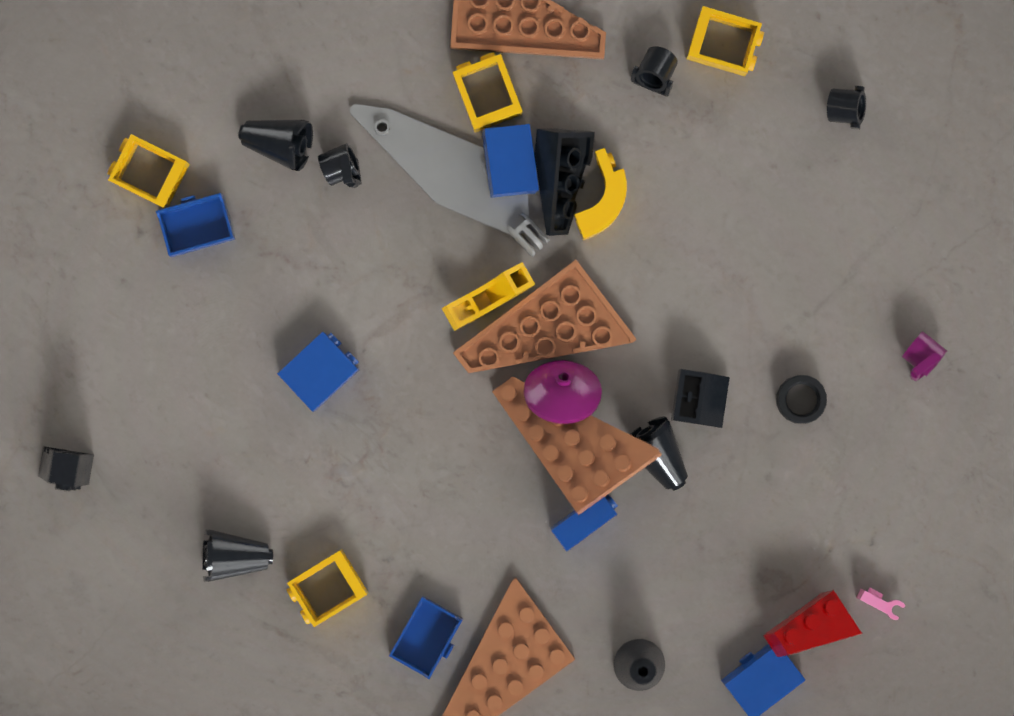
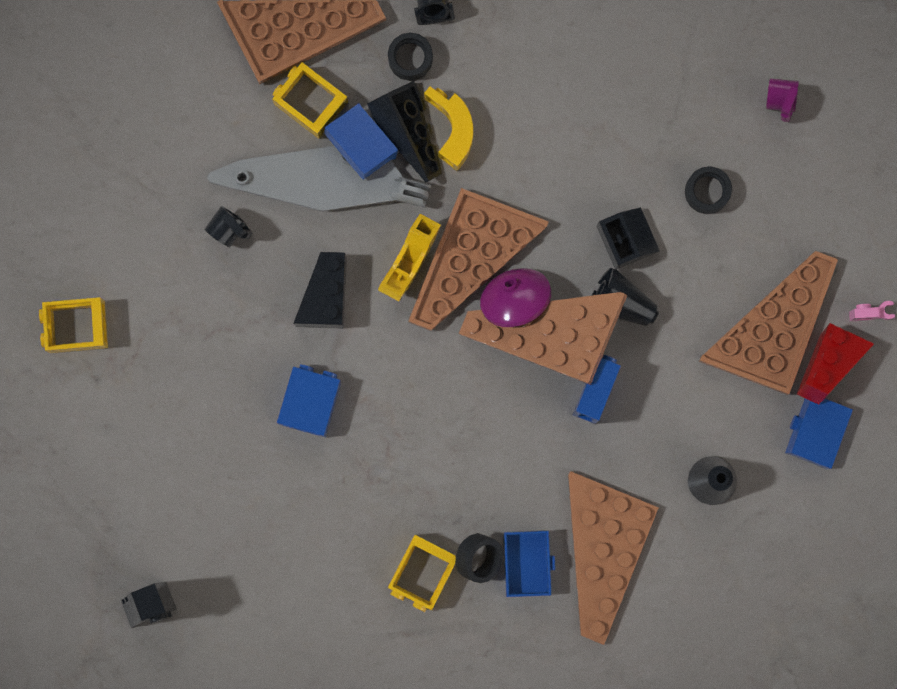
camera: 30 degrees left, 5 degrees down
blue container [156,193,235,257] -> none
black cone [202,529,273,582] -> none
black cone [238,120,313,171] -> none
none -> black wedge [293,252,347,329]
none -> black tyre [388,32,433,81]
none -> black tyre [455,533,503,584]
none -> nougat wing [699,251,838,395]

